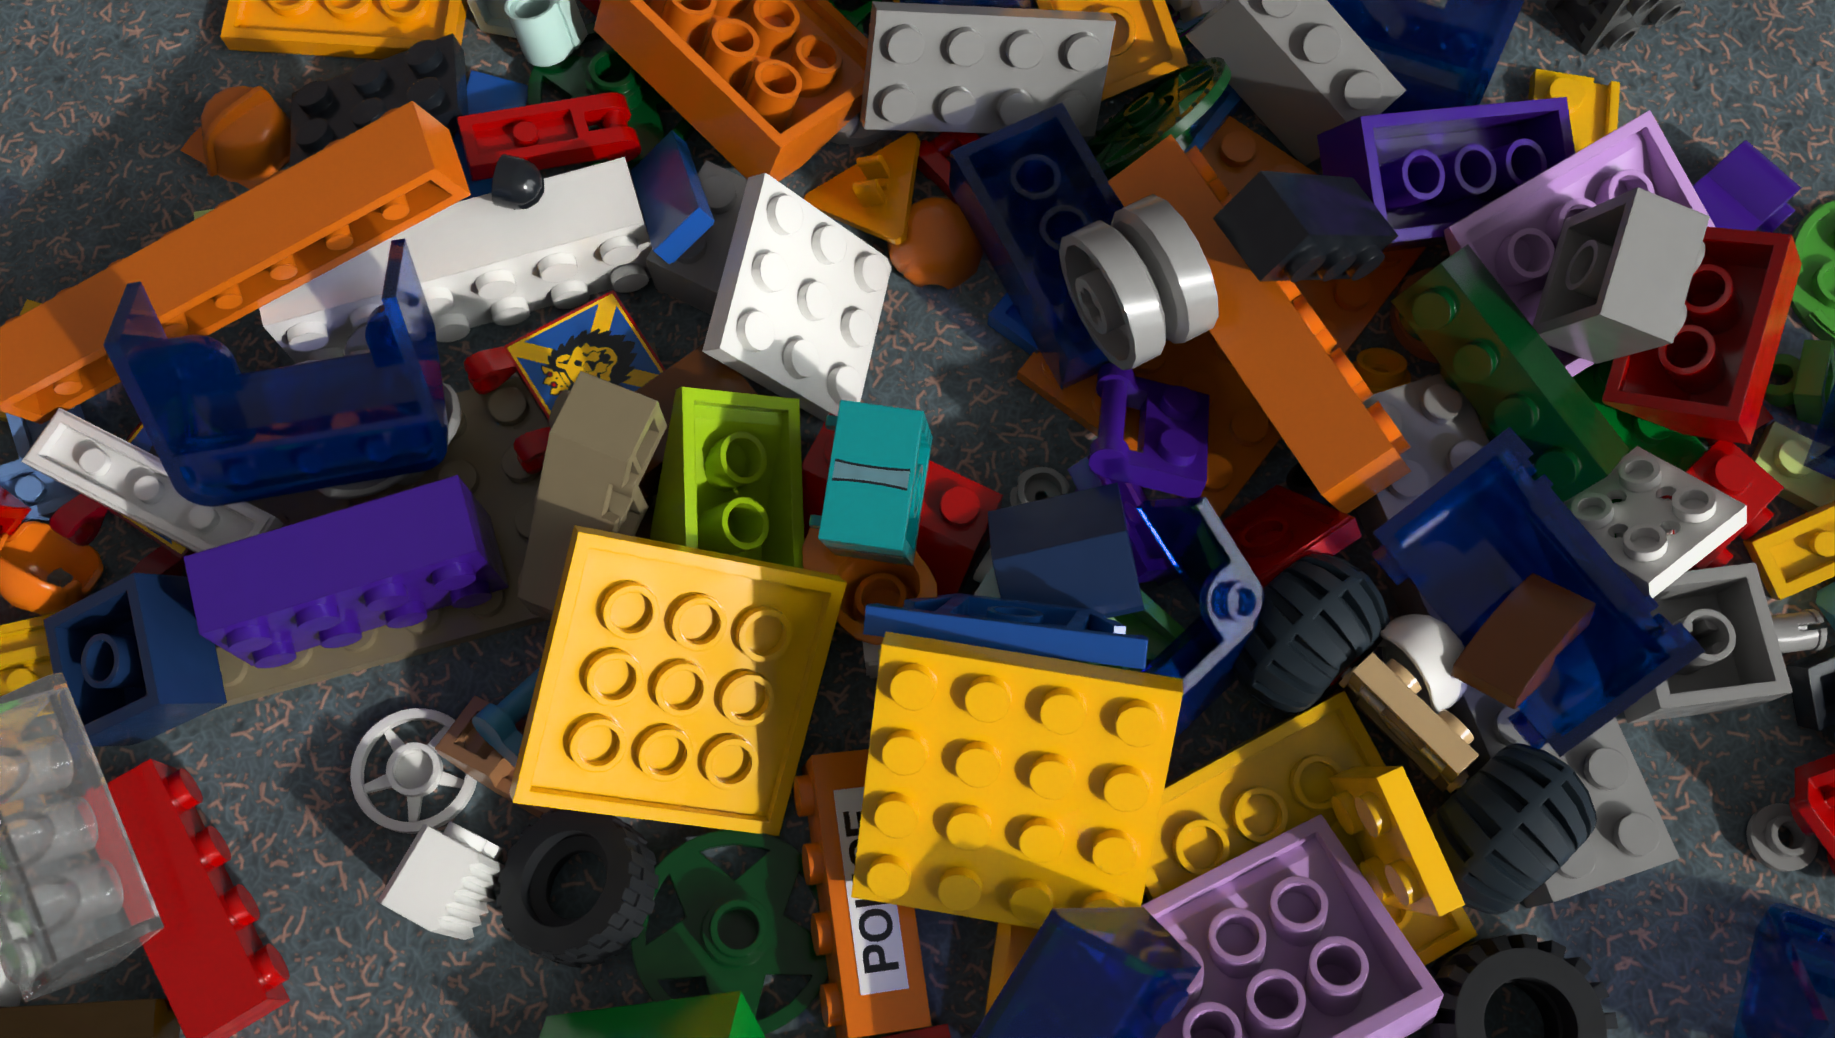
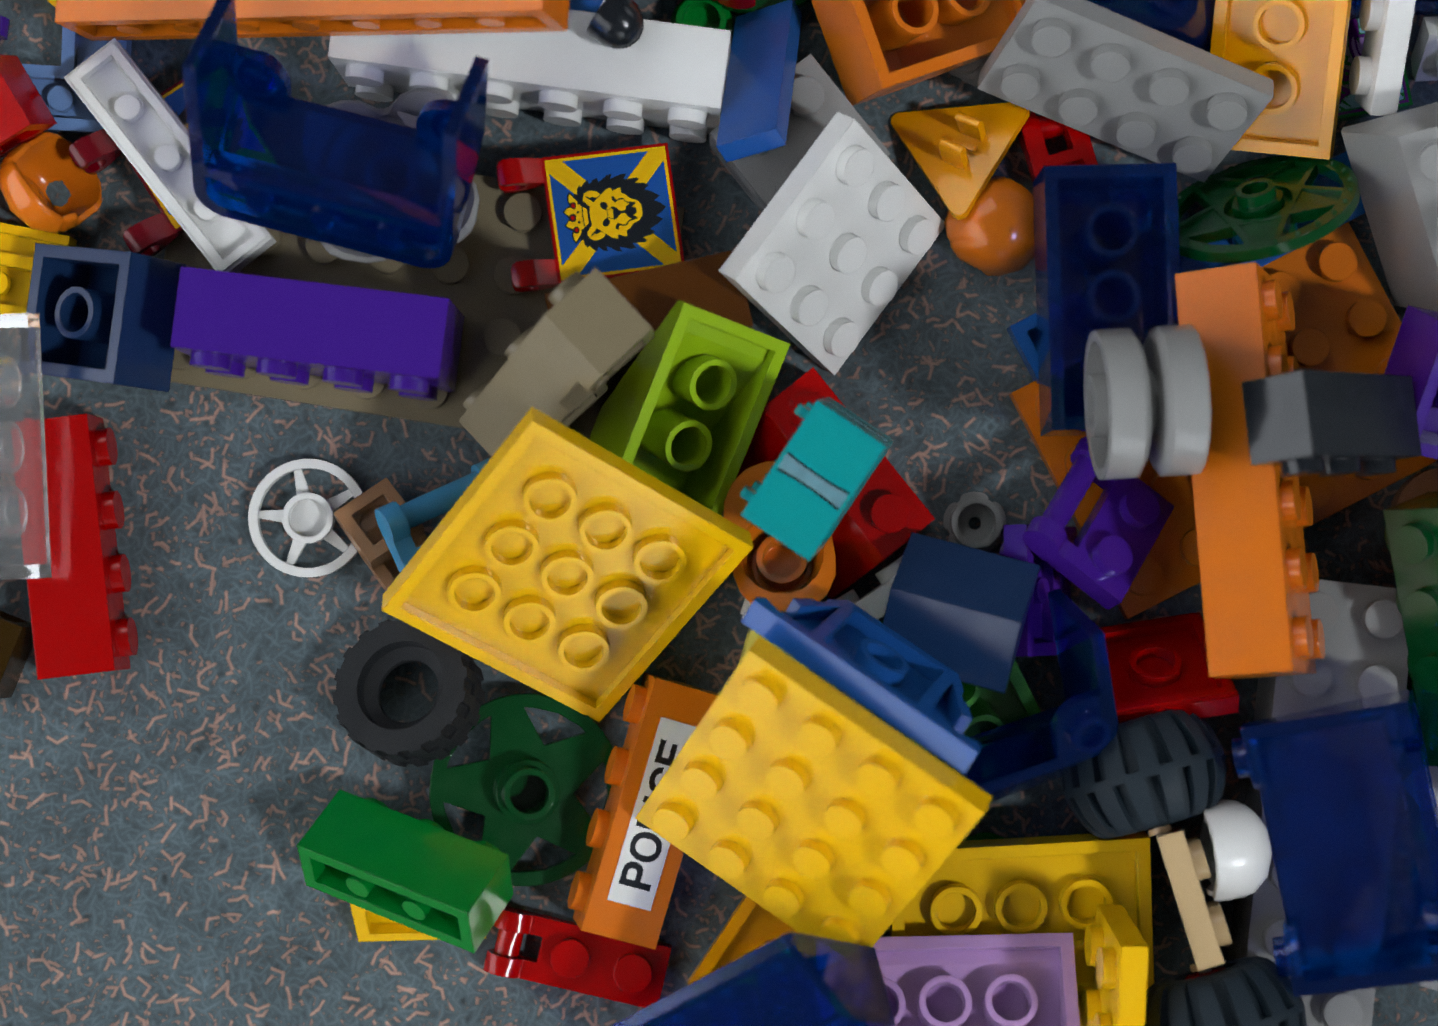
camera: 25 degrees right, 15 degrees up
white brick [377,821,505,940] -> none
light orange plate [1352,348,1411,394] -> none
reddish brown slope [1451,572,1596,710] -> none

